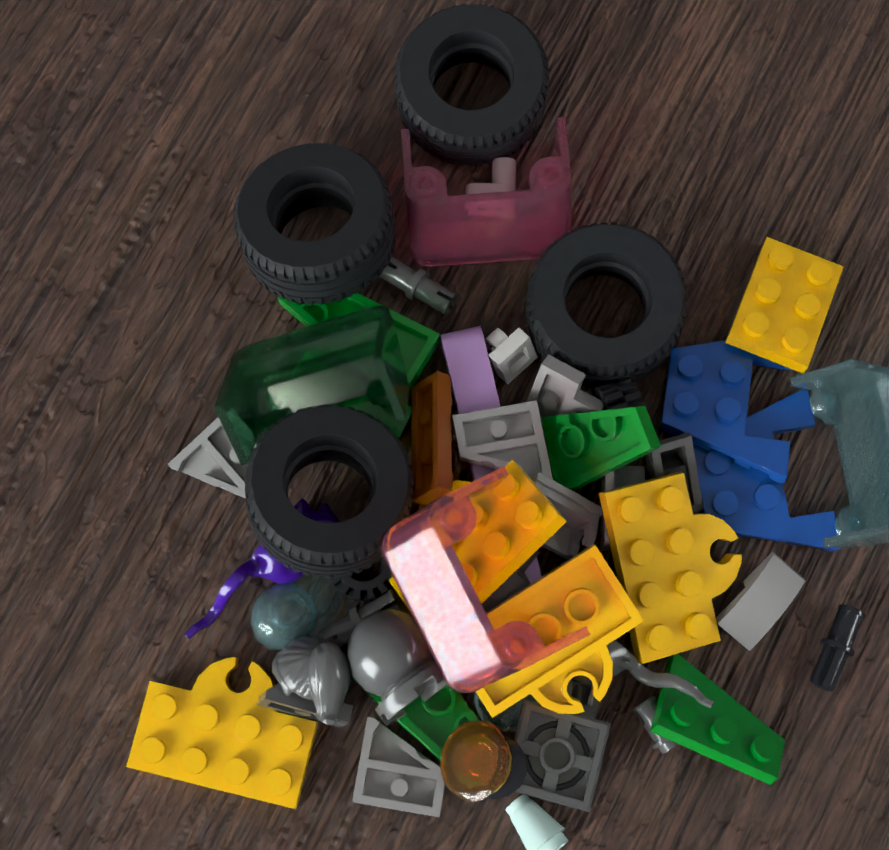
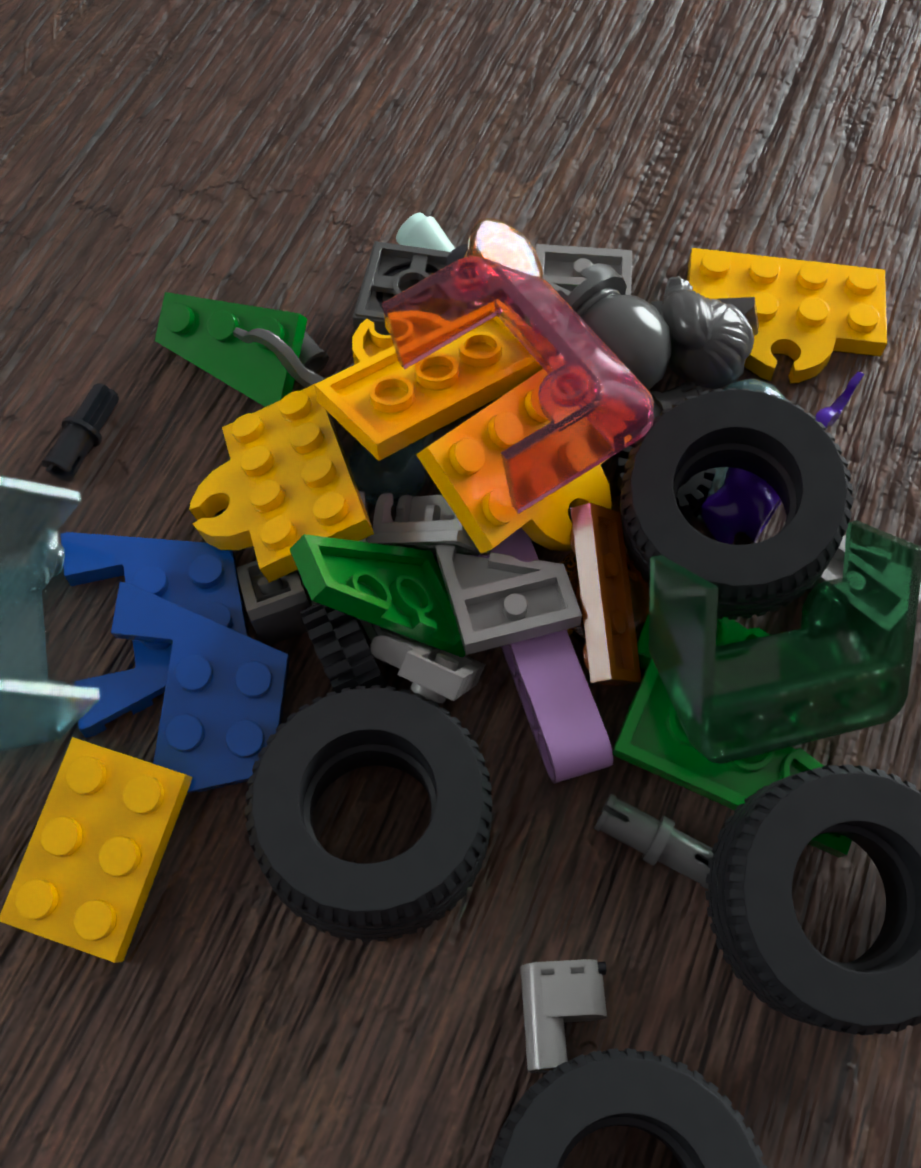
camera: 170 degrees right, 15 degrees down
clear pink windscreen [401,117,571,267] -> none
white tile [486,328,538,384] -> none
light grey slope [716,551,805,651] -> none

